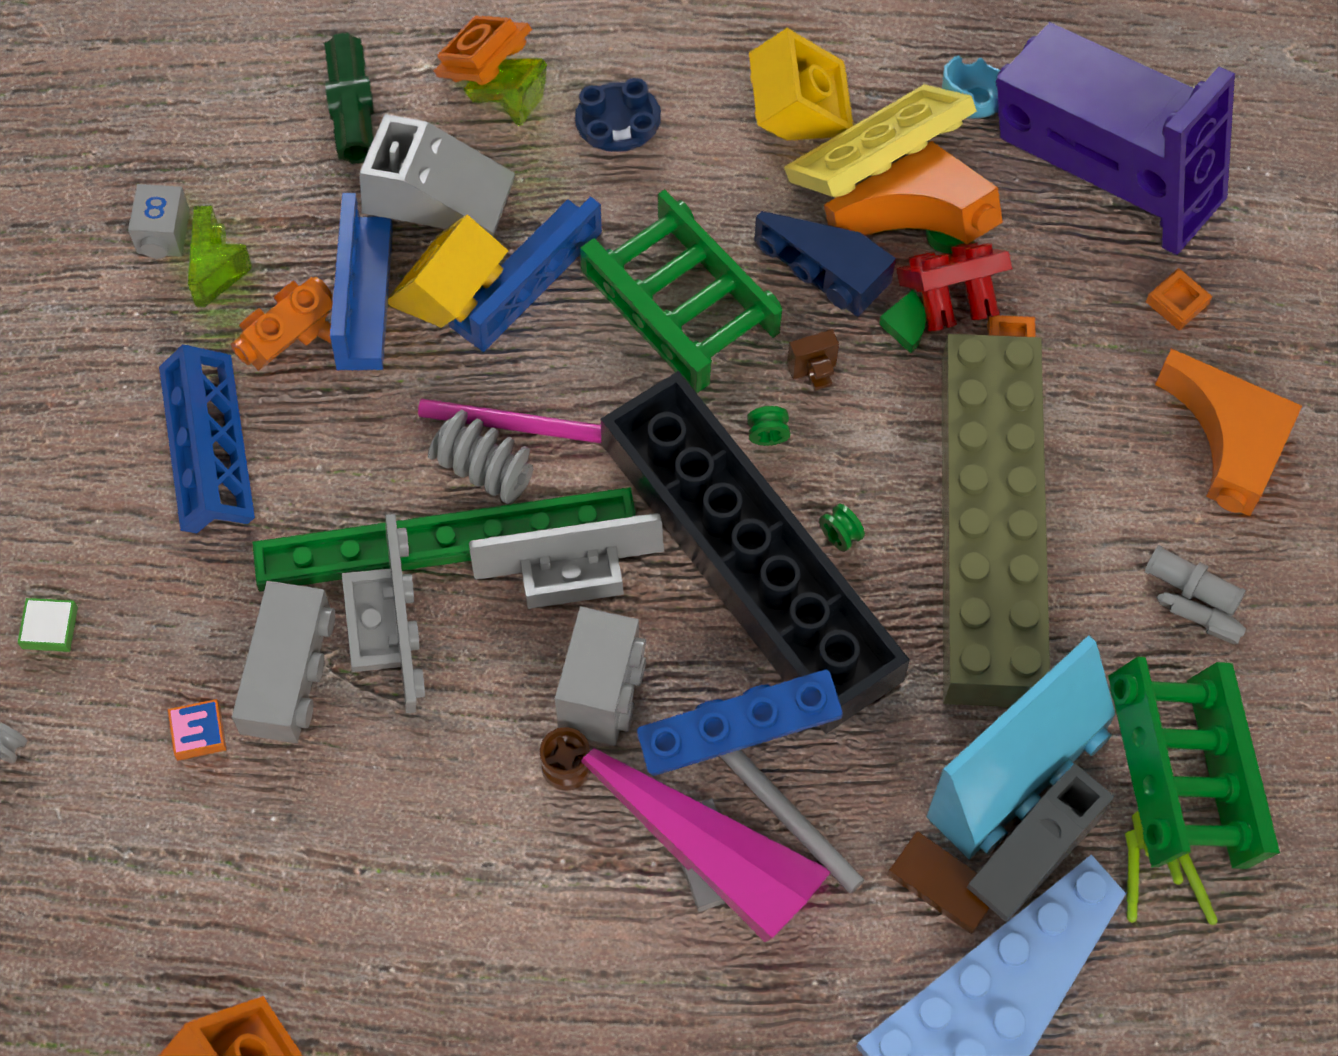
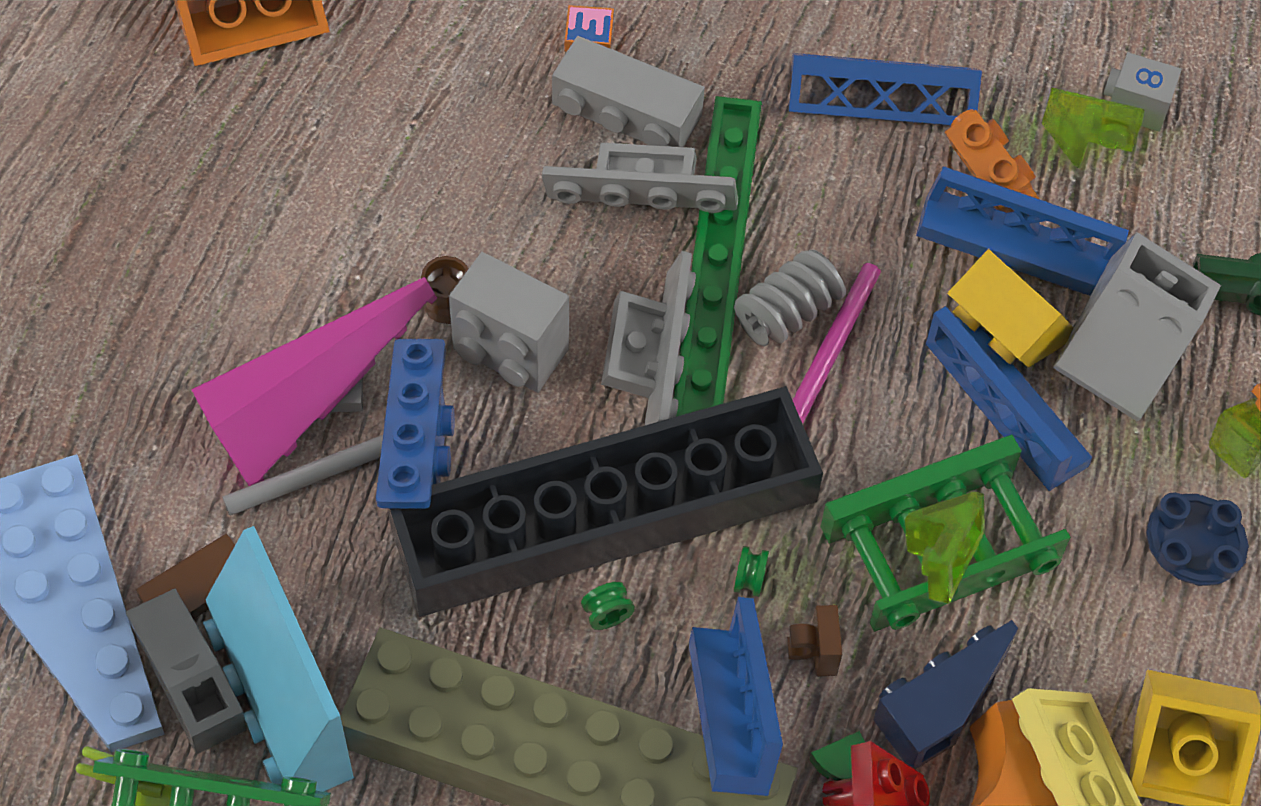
camera: 105 degrees right, 5 degrees down
none -> blue fence [688,597,783,796]
none -> clear neon green slope [905,491,985,604]

